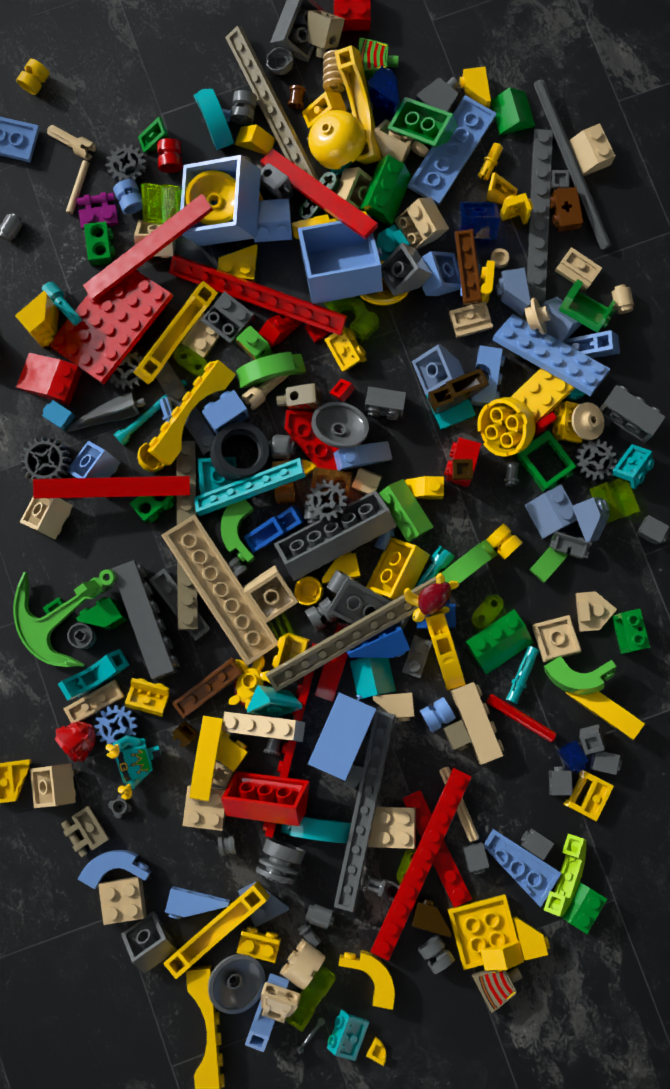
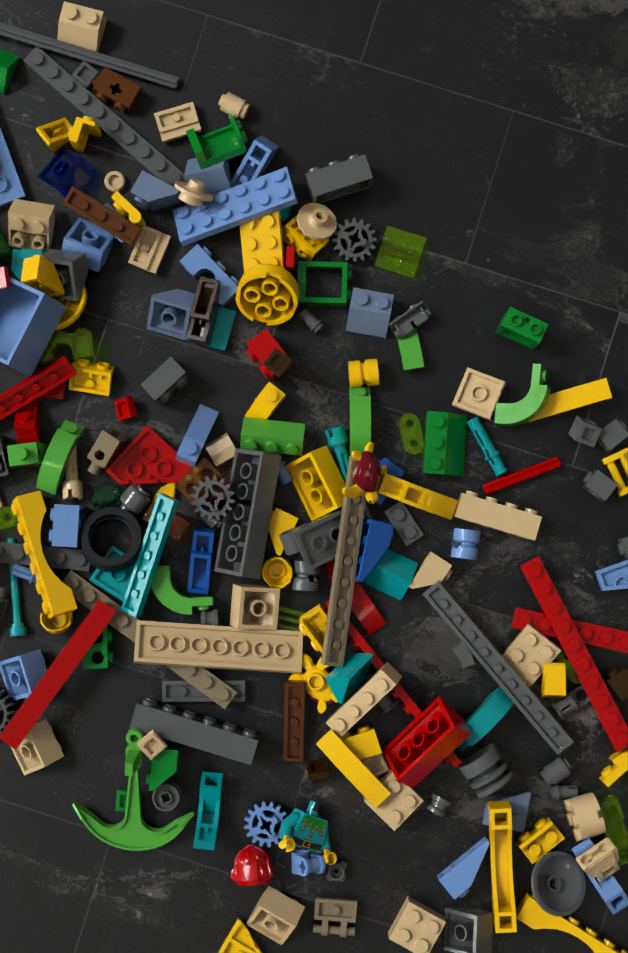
camera: 50 degrees left, 5 degrees up
tan tile [64,680,125,723] -> none
medium blue arch [78,850,152,889] -> none
yellow bracket [125,678,169,716] -> none
medium blue container [308,693,376,781] -> none
dark grey dish [311,402,369,448] -> none
tan axle [439,767,479,842] -> none
dark tan brick [442,720,472,752] -> none
dark grey brick [463,842,489,874] -> none
yellow axle [478,143,503,180] -> none
clear blue brick [557,741,589,773] -> none
sand blue slope [572,497,610,542] -> none
tan plate [576,592,617,632] -> none
teal bracket [613,444,654,489] -> none
dark grey brick [636,515,669,545] -> none
none -> yellow slope [21,255,65,298]
none -> clear green head [91,481,122,509]
none -> tan tile [137,729,167,760]
none -> medium blue piece [291,850,326,877]
none -> yellow slope [540,662,566,698]

